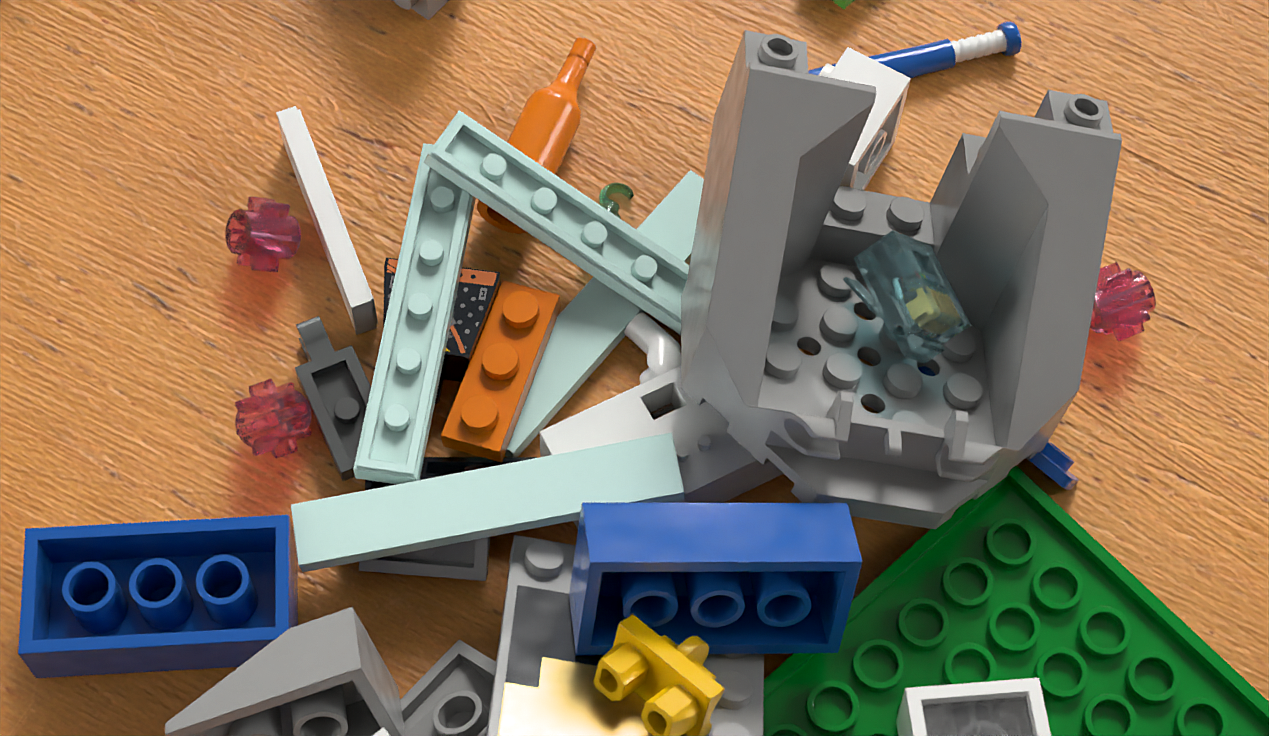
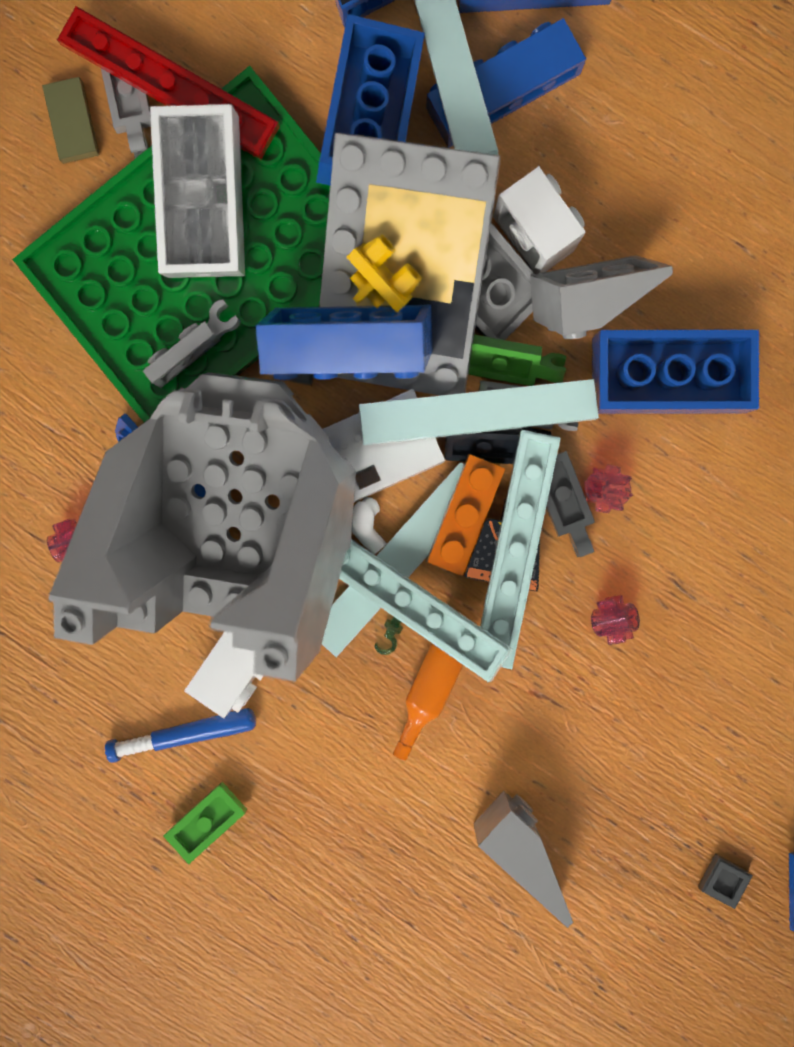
camera: 170 degrees left, 25 degrees up
white tile [276,106,378,335] -> none
clear light blue piece [843,230,971,363] -> none
none -> light grey plate [143,300,241,388]
none -> bright green plate [468,335,567,386]

